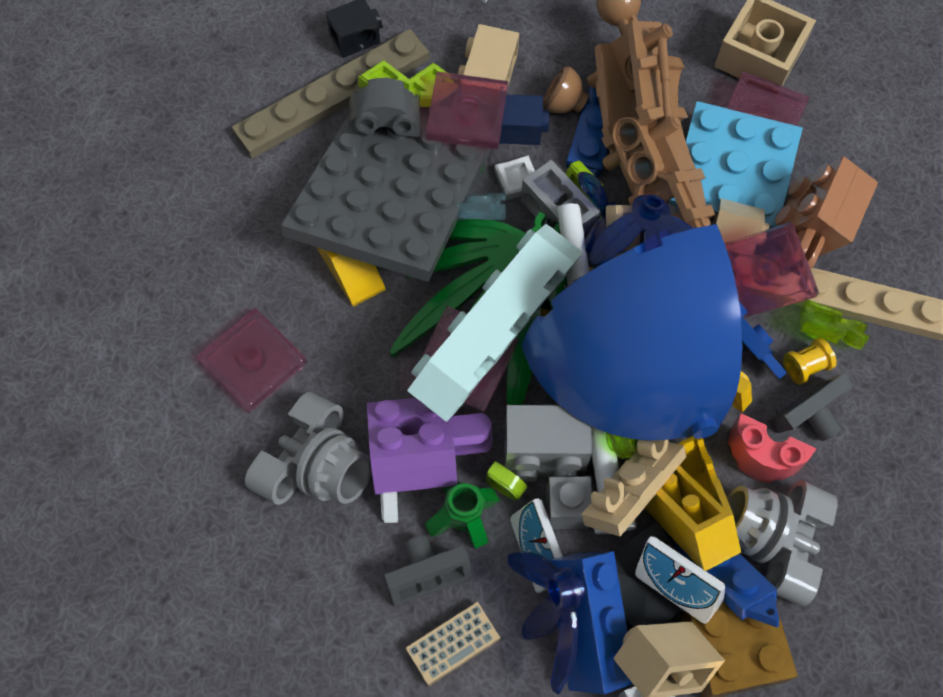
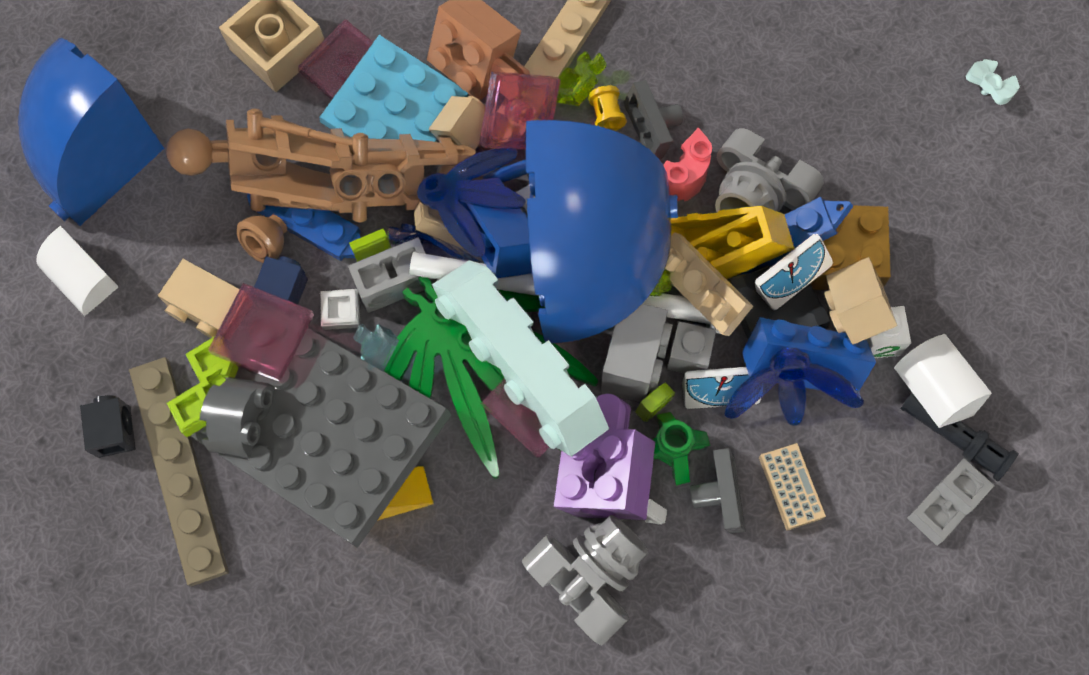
camera: 70 degrees left, 5 degrees up
clear pink plate [196,308,307,413] -> none

